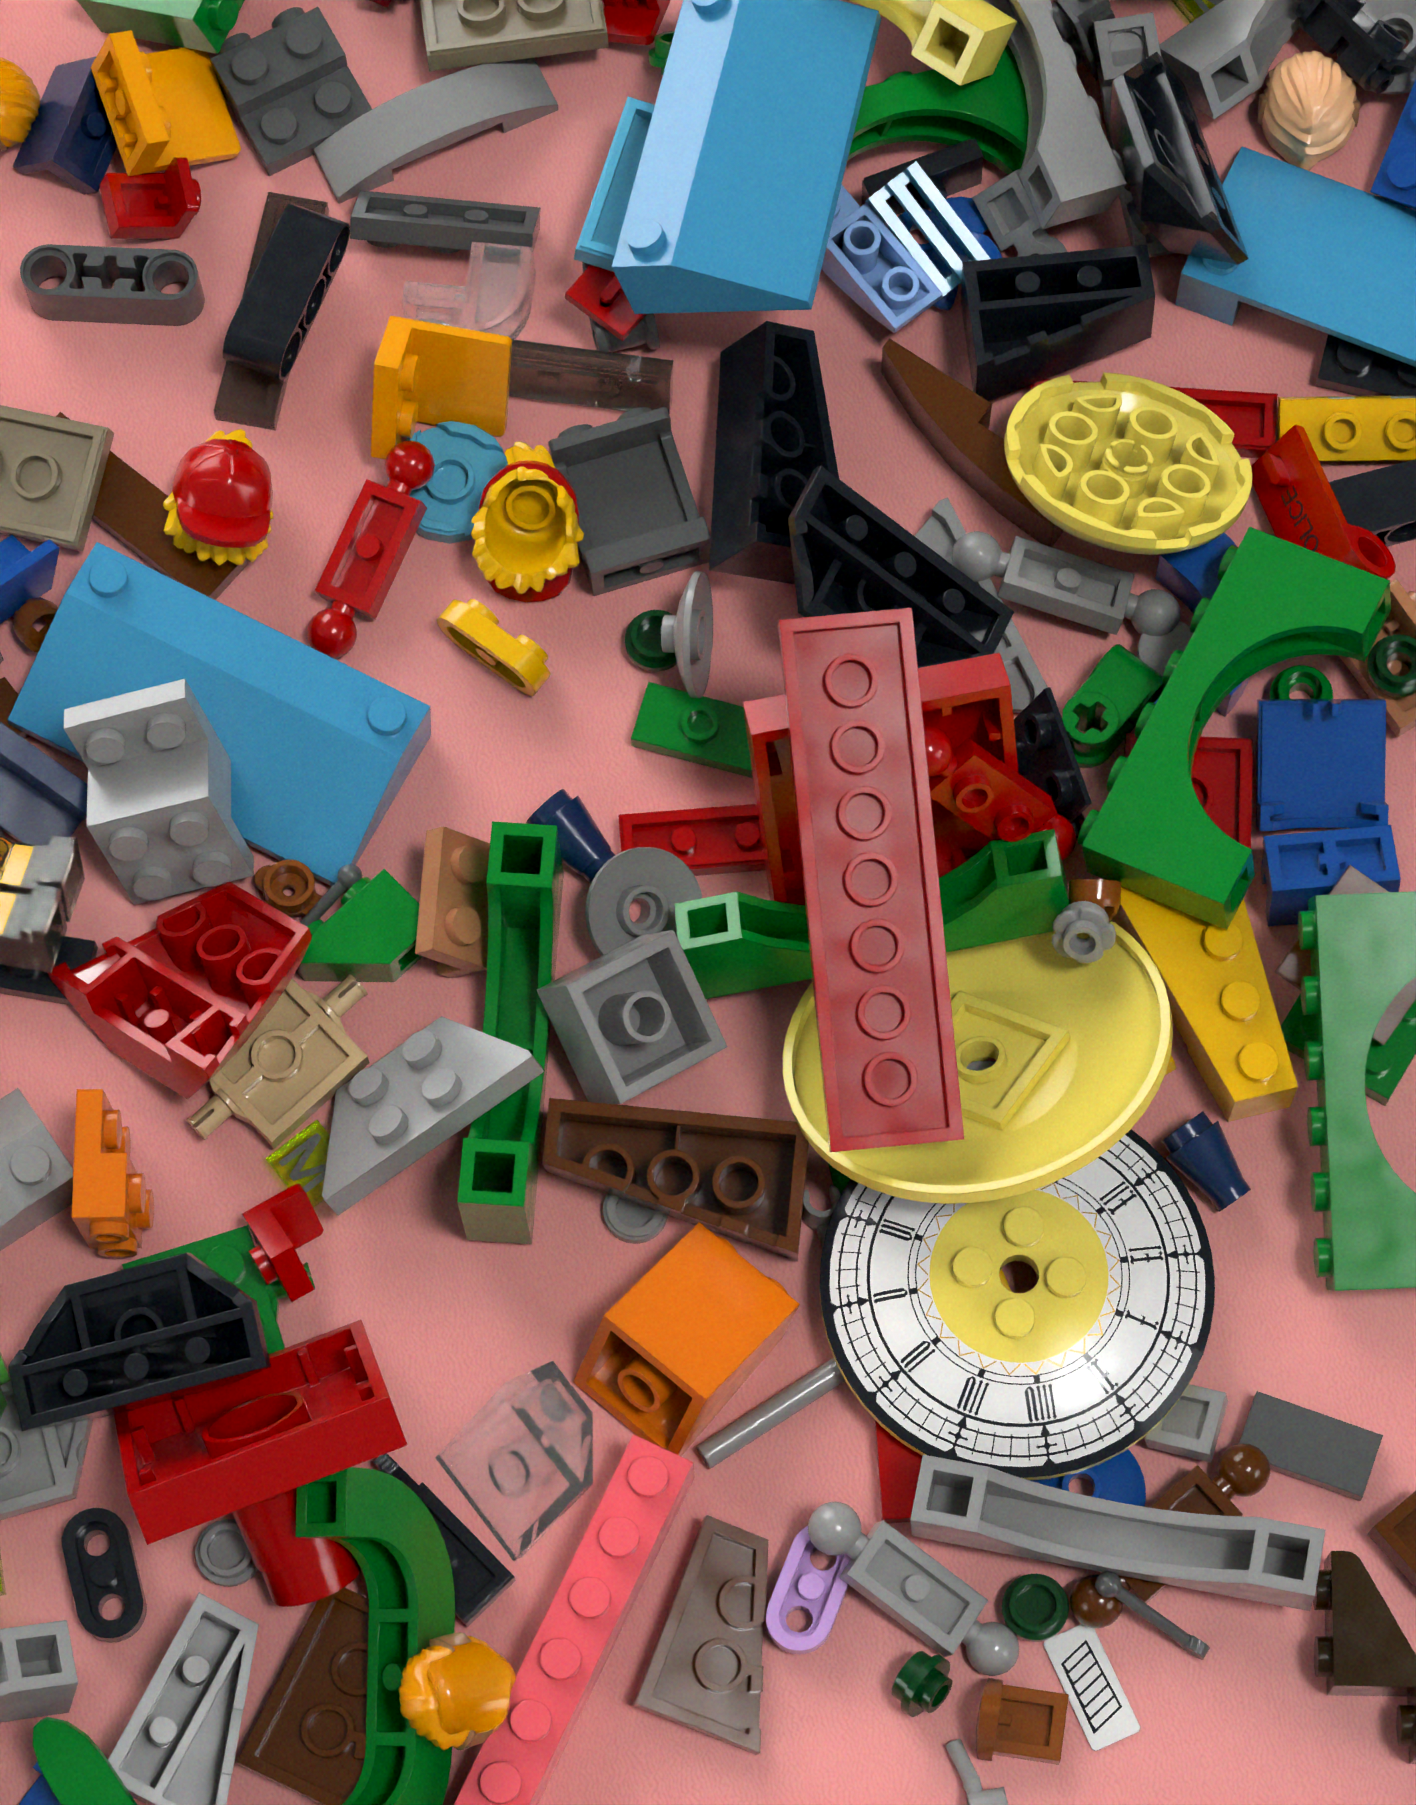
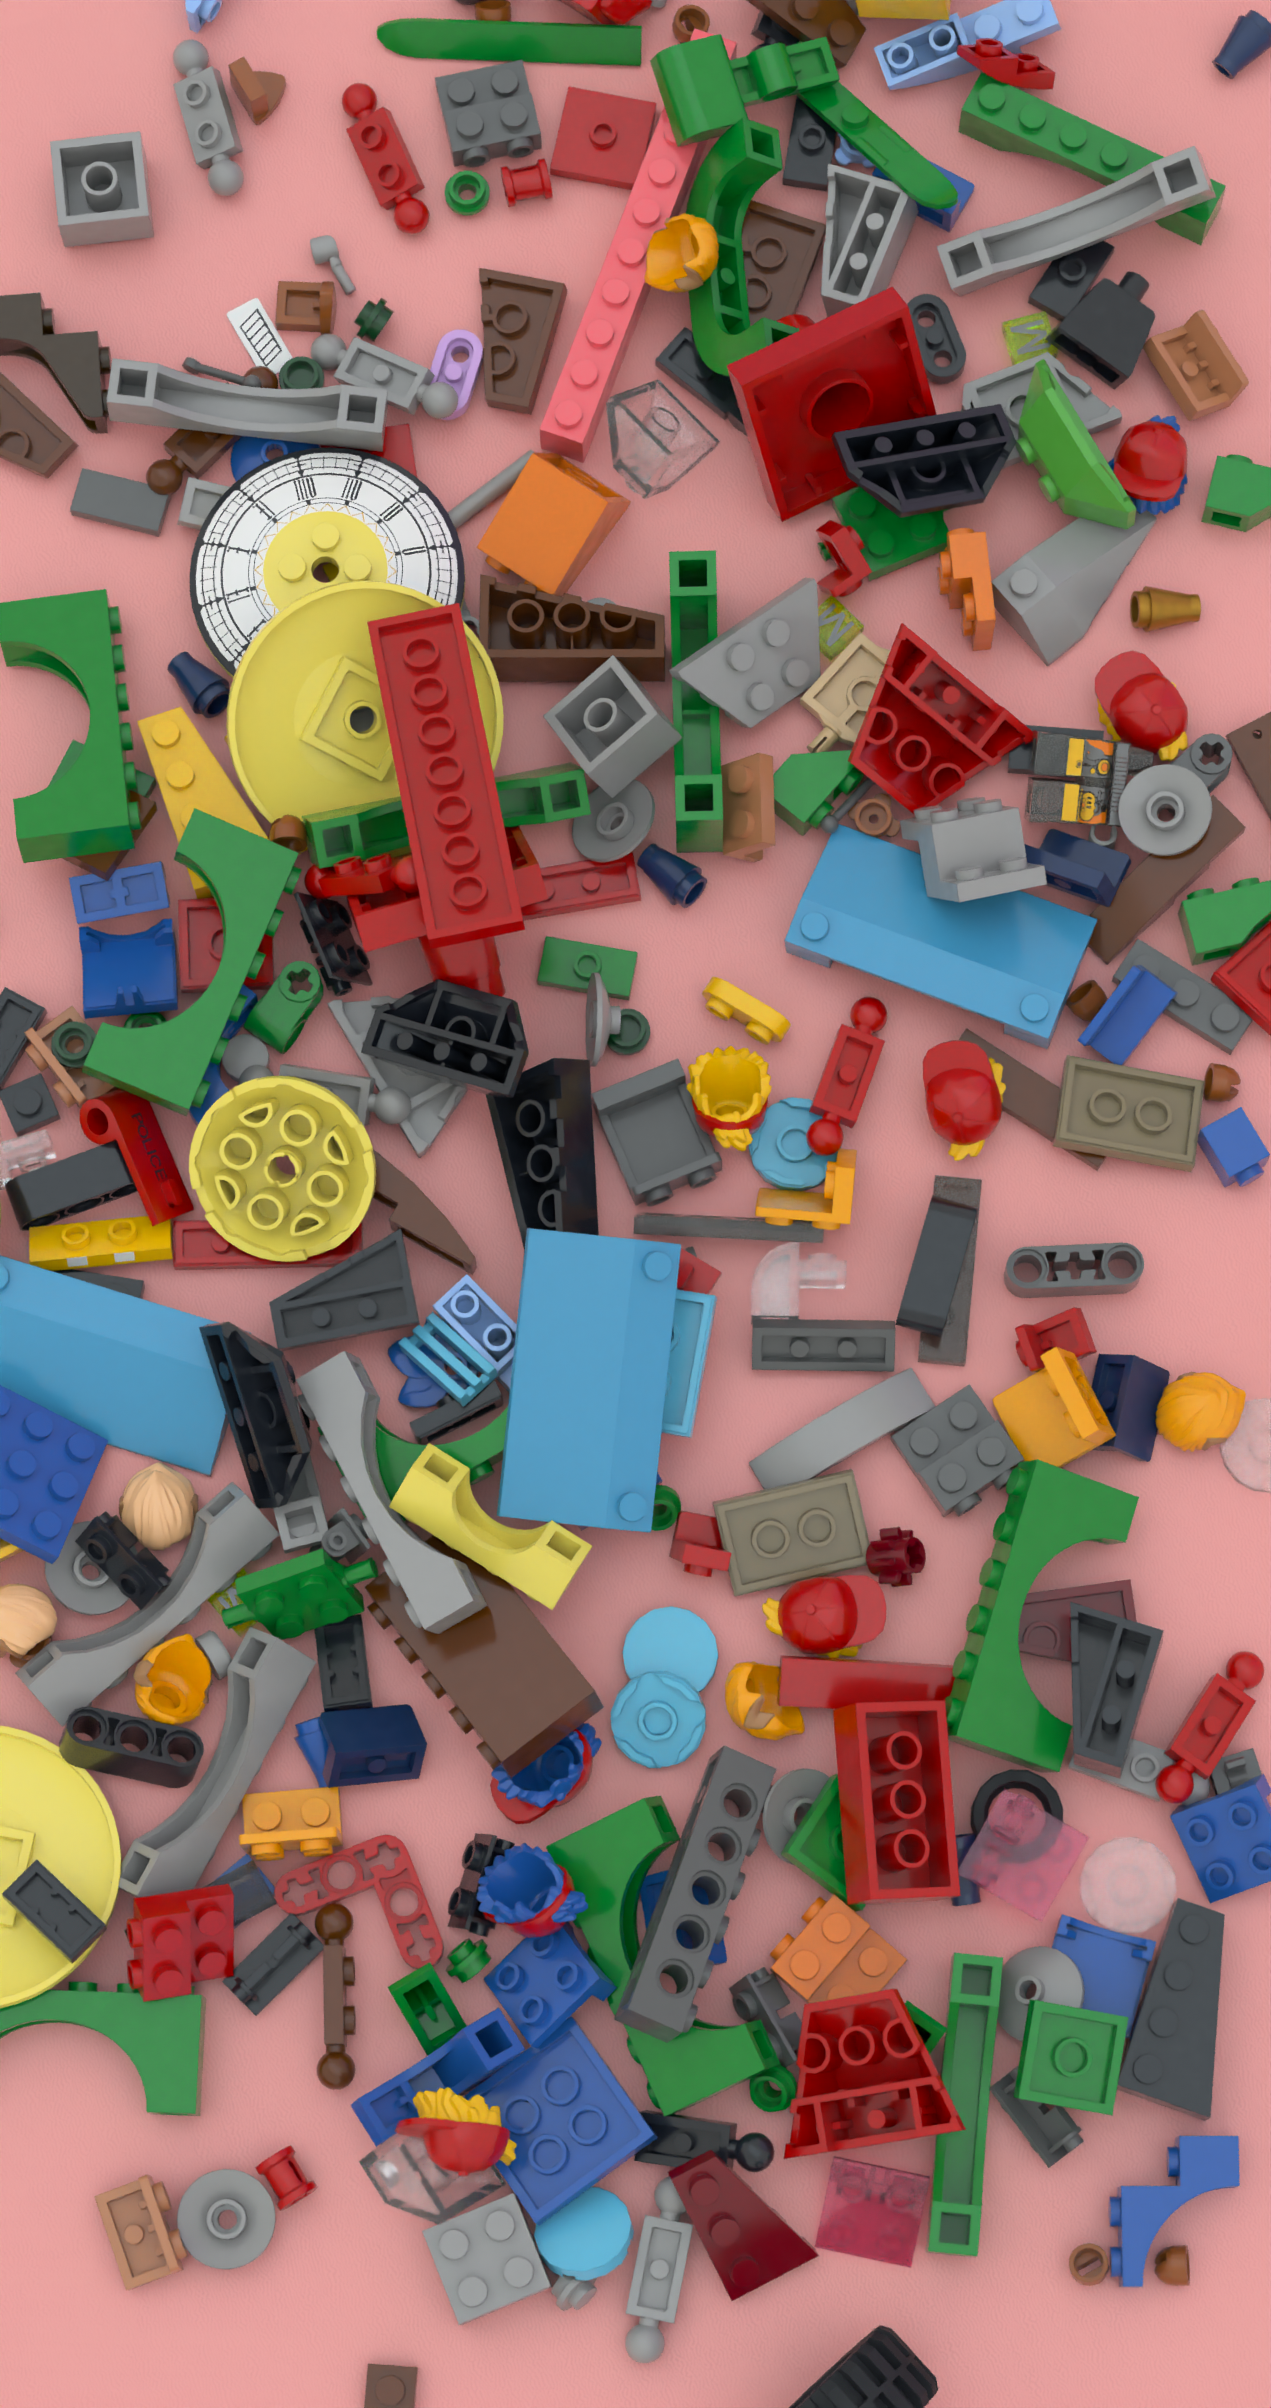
camera: 175 degrees right, 5 degrees up
light grey plate [972,168,1067,257] -> none
light grey plate [1051,901,1116,963] -> none

